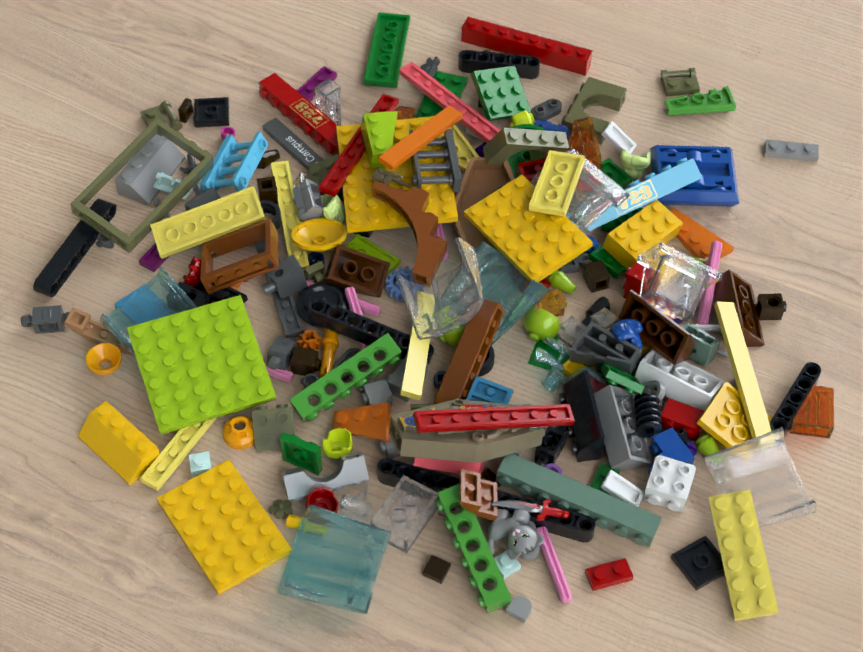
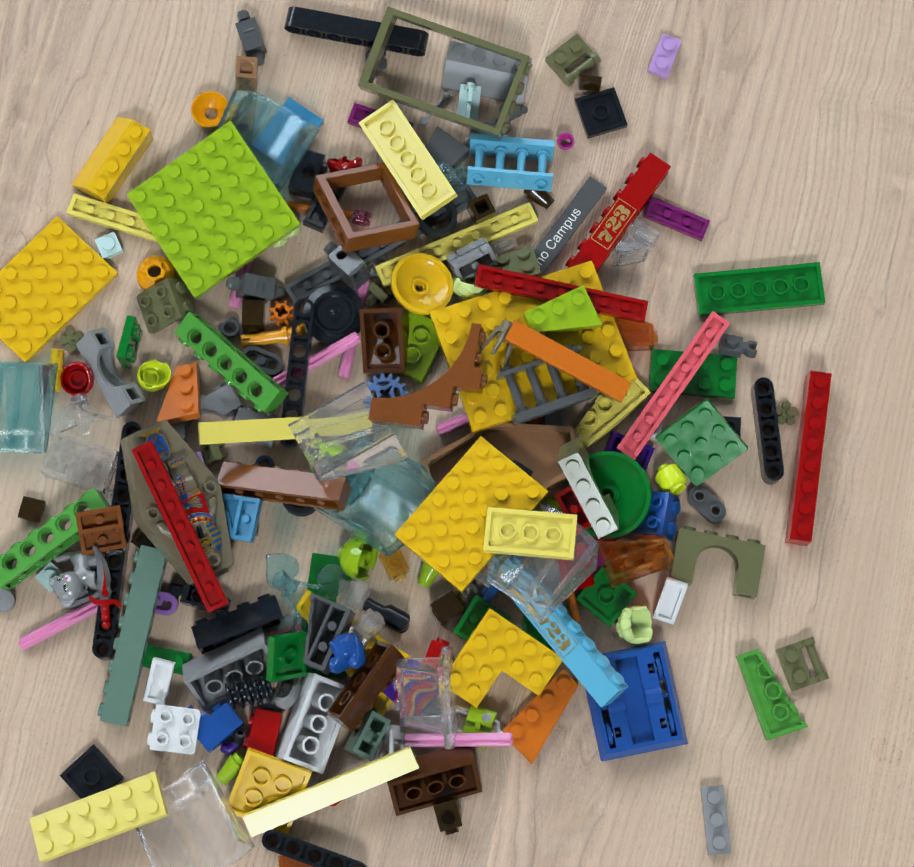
camera: 70 degrees right, 25 degrees up
red plate [585,558,634,591] -> none
none -> lavender plate [647,33,682,80]

